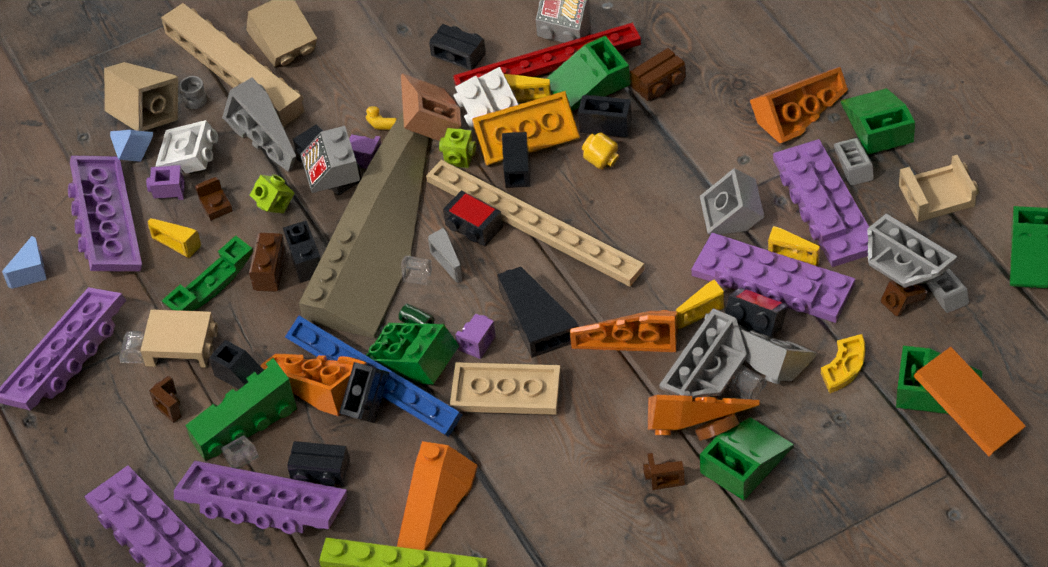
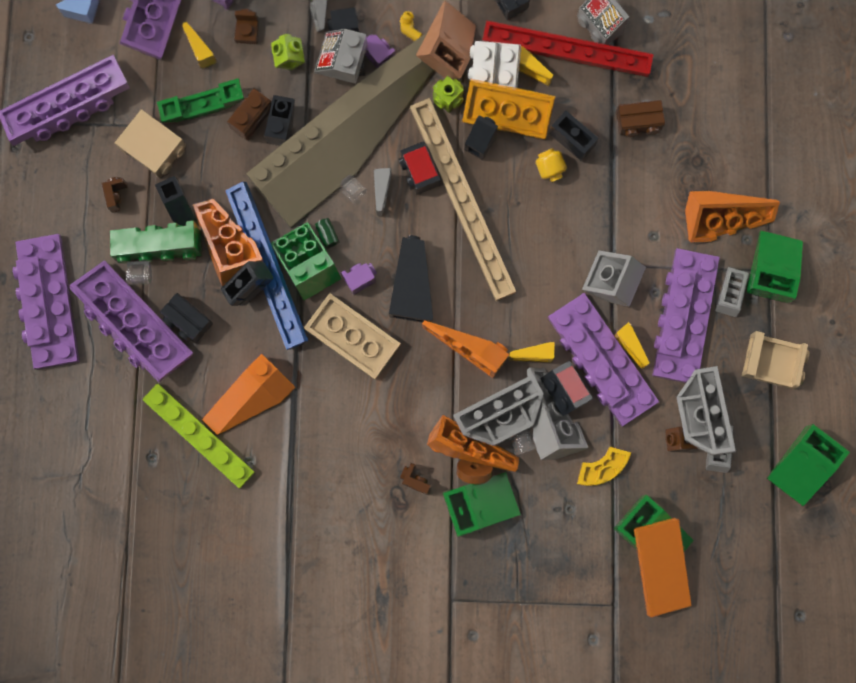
camera: 25 degrees right, 30 degrees up
clear brick [119,331,145,363] -> none
green slope [546,36,630,111] -> none

